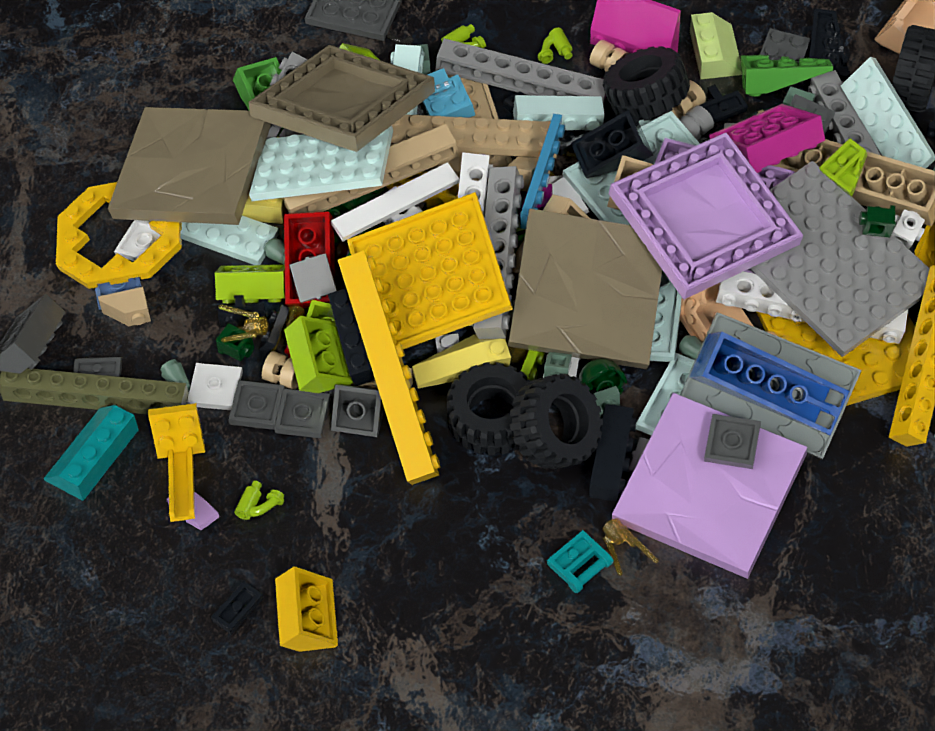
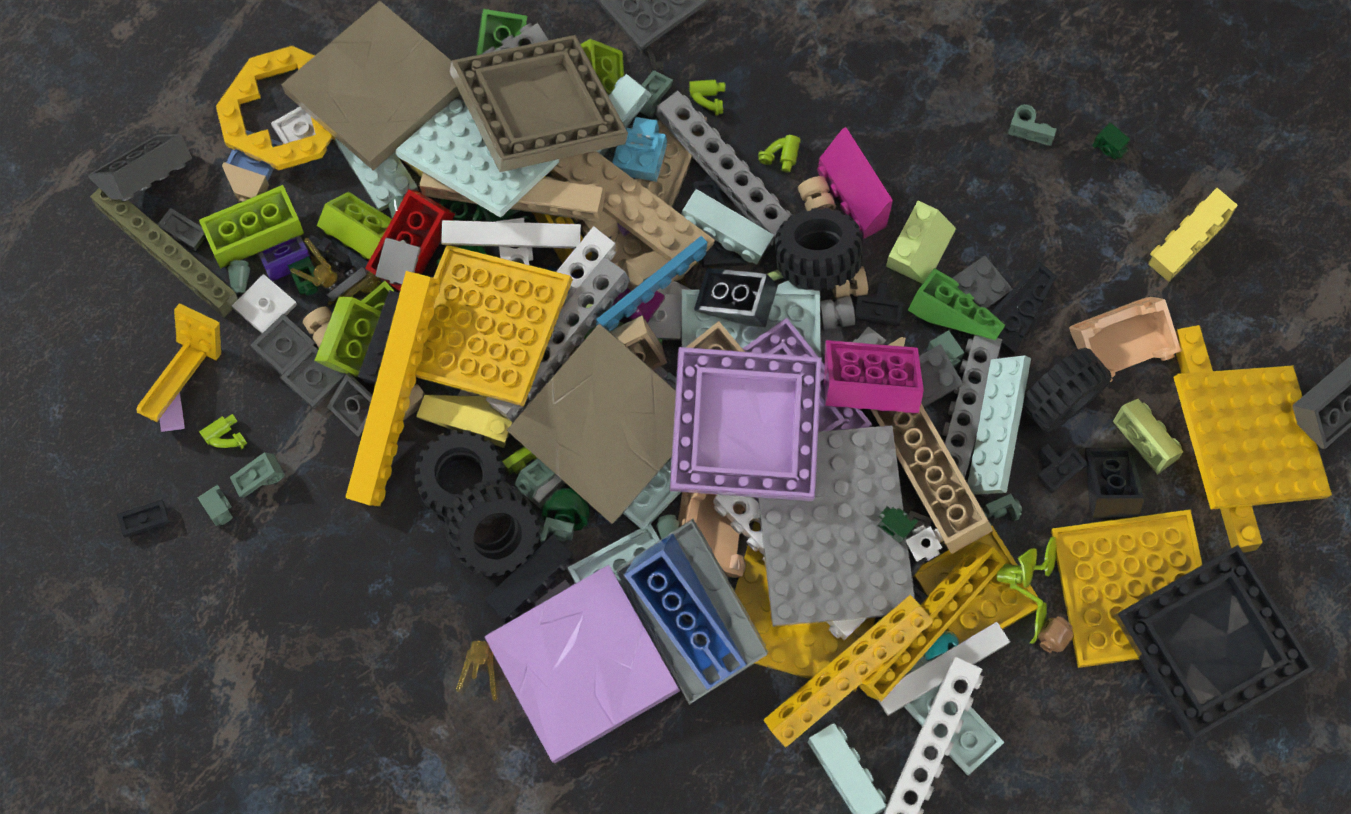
camera: 30 degrees right, 15 degrees up
teal slope [44,405,139,501] -> none
yellow slope [275,567,338,652] -> none
teal plate [547,530,614,593] -> none
dark grey plate [704,414,761,469] -> none
lime wing [819,138,867,197] -> none
none -> sand green brick [197,485,233,526]
none -> lime slope [199,185,304,269]
none -> sand green plate [230,452,285,497]
none -> dark purple slope [258,235,313,282]

